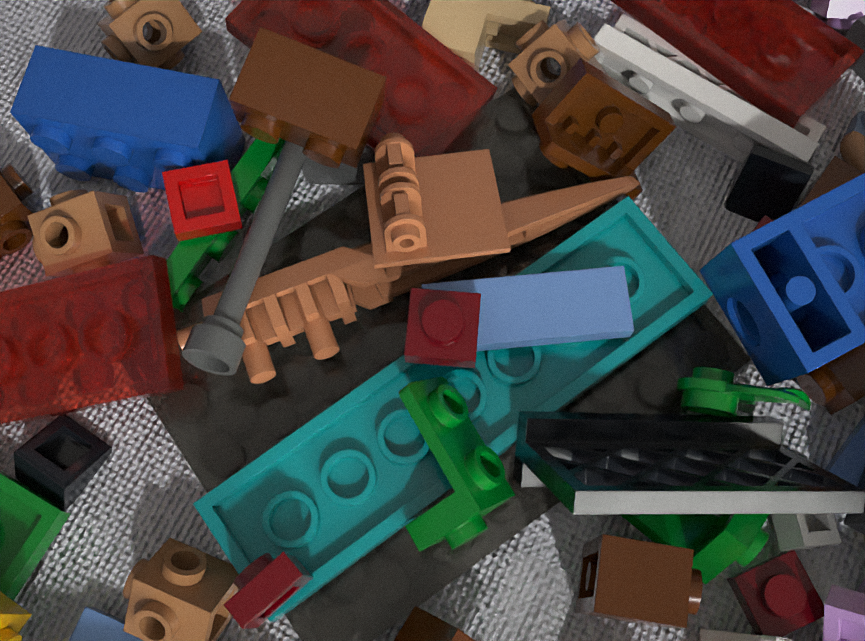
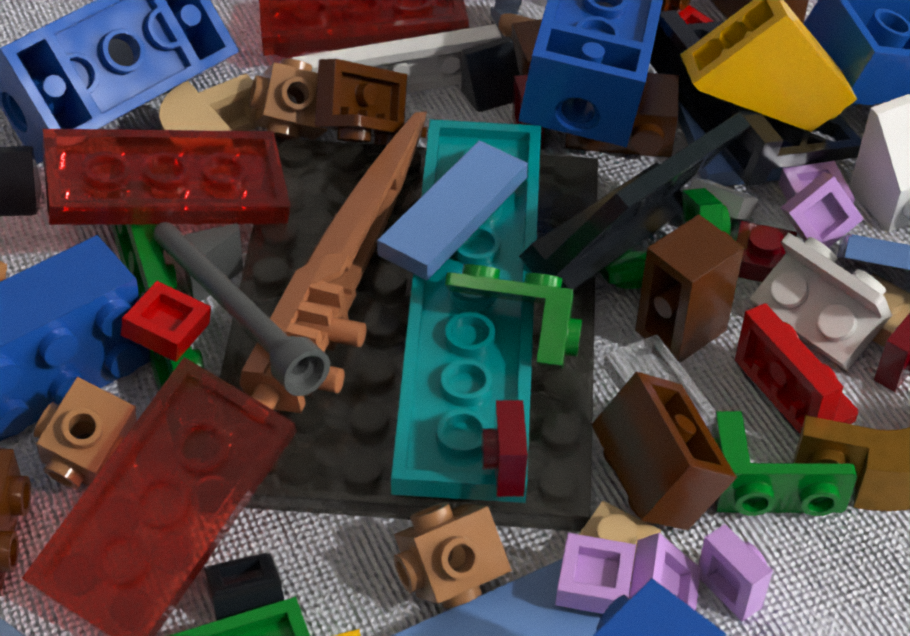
camera: 55 degrees left, 25 degrees down
reddish brown brick [229,27,386,168] -> none
nougat hinge [363,132,511,269] -> none
dark red plate [404,288,481,368] -> none
green plate [676,367,811,417] -> none

